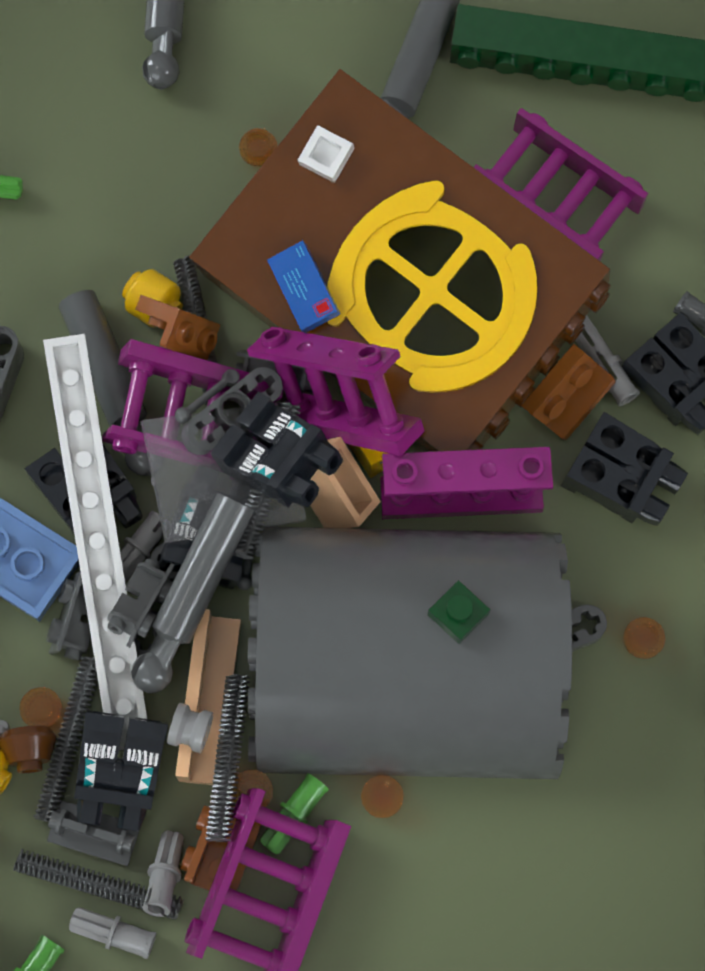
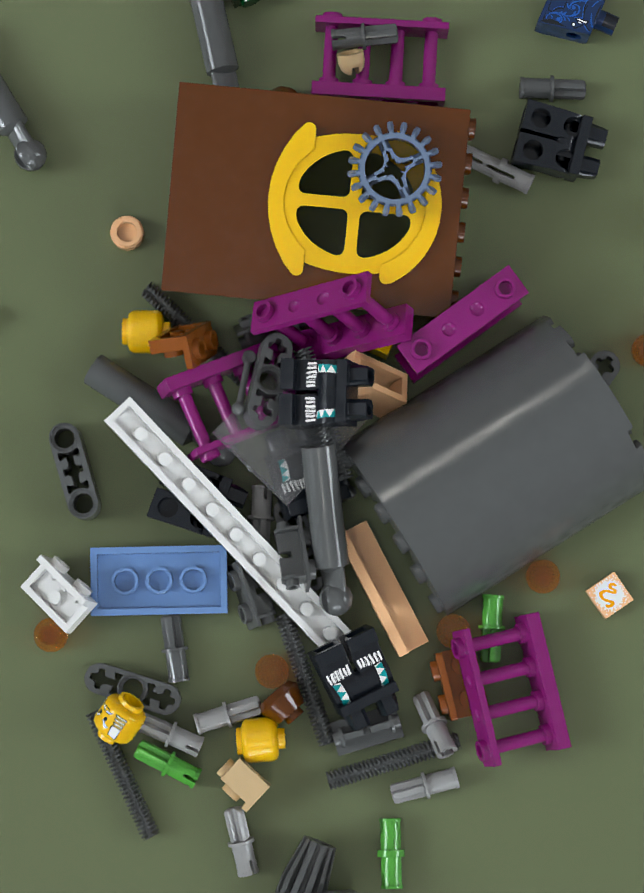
camera: 30 degrees left, 10 degrees up
light grey wheel [167,703,213,754] -> none
dark grey axle [205,674,250,843] -> none
clear orange plate [239,128,277,166] -> none
blue tile [267,240,341,333] -> none
white tile [297,125,355,183] -> none
dark green plate [427,580,491,644] -> none
dark orange bracket [521,344,616,440] -> none
black hips [561,412,688,526] -> none
none -> light nougat tile [110,216,145,251]
none -> dark grey axle [331,23,398,51]
none -> tan hinge [337,49,365,75]
none -> sand blue gear [347,121,442,217]
none -> tile [585,572,634,619]

